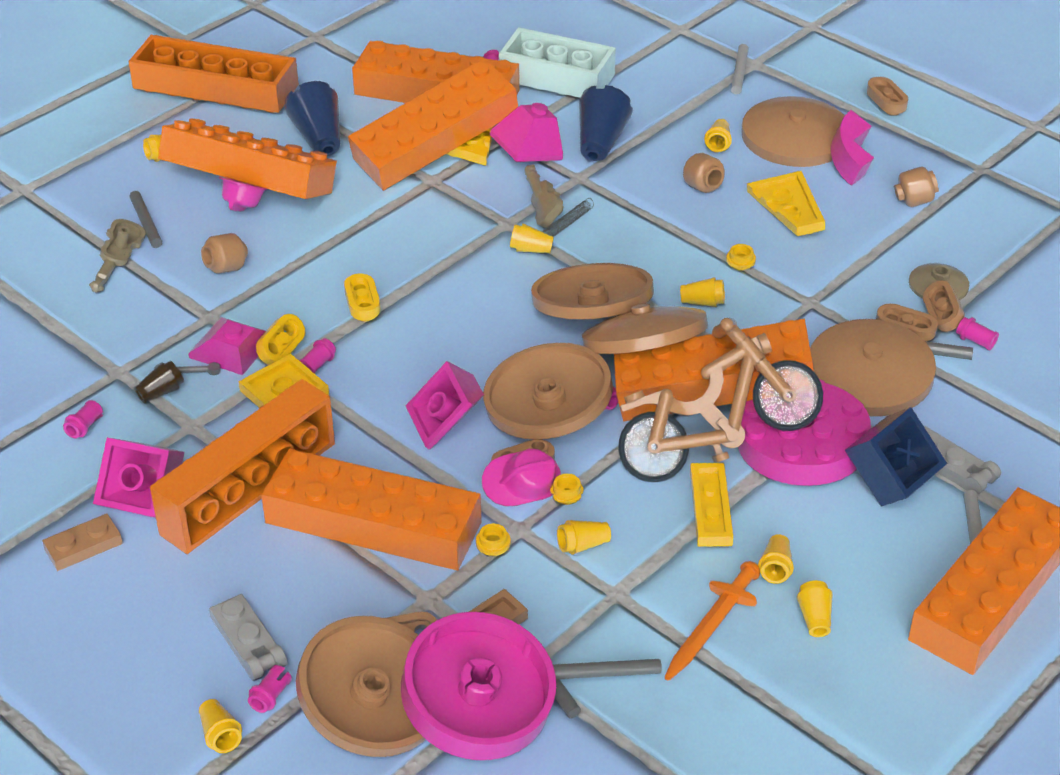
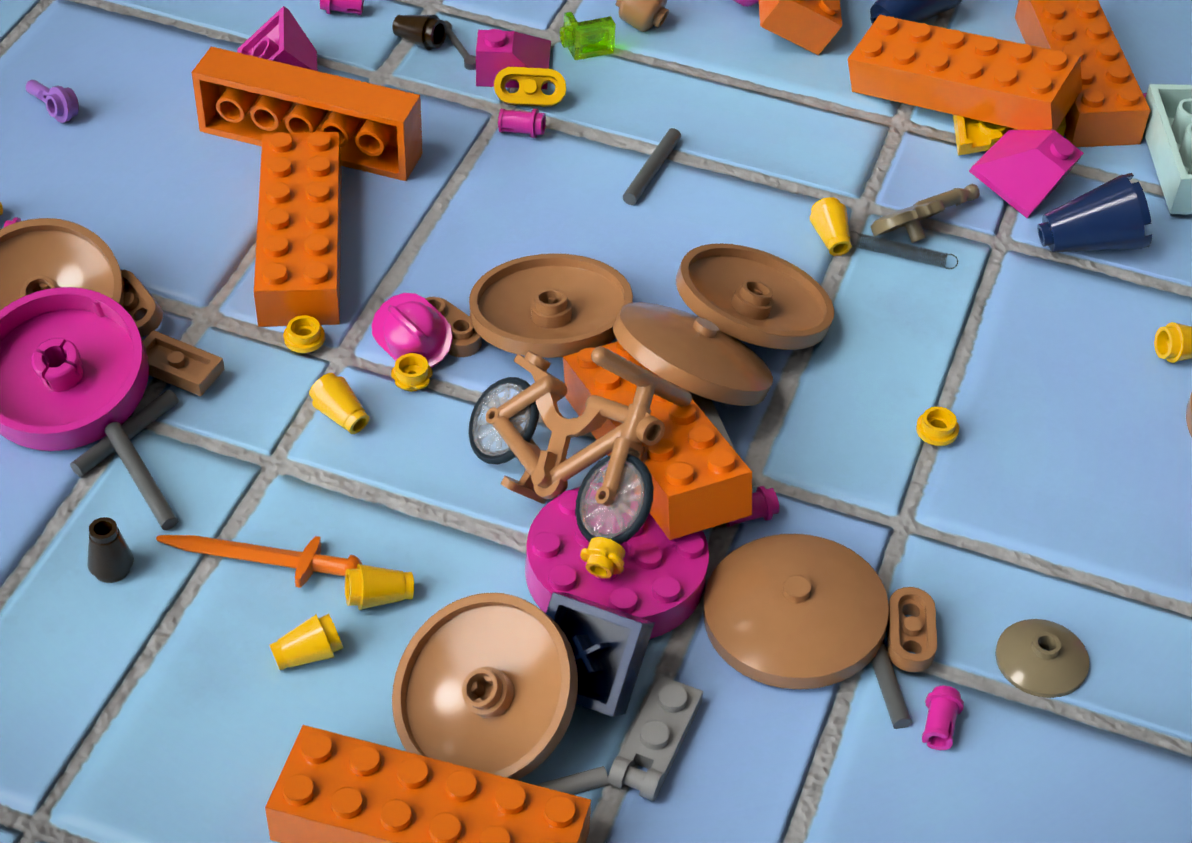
camera: 65 degrees right, 5 degrees up
medium nougat plate [42,513,123,571] -> none
light grey plate [209,594,287,681] -> none
yellow plate [238,353,329,408] -> none
yellow plate [344,273,380,321] -> none
dark pink slope [405,361,484,449] -> none
yellow cone [680,277,725,307] -> none
medium nougat head [683,153,725,193] -> none
yellow plate [690,463,733,547] -> none
yellow wing [747,171,826,236] -> none
medium nougat plate [923,280,965,332] -> none
none -> medium lavender plate [26,80,79,123]
none -> dark brown cone [87,517,134,583]
none -> medium nougat dish [392,593,578,780]
none -> clear neon green bracket [559,12,616,60]
none -> yellow plate [580,537,625,578]
none -> dark grey bar [623,128,681,205]

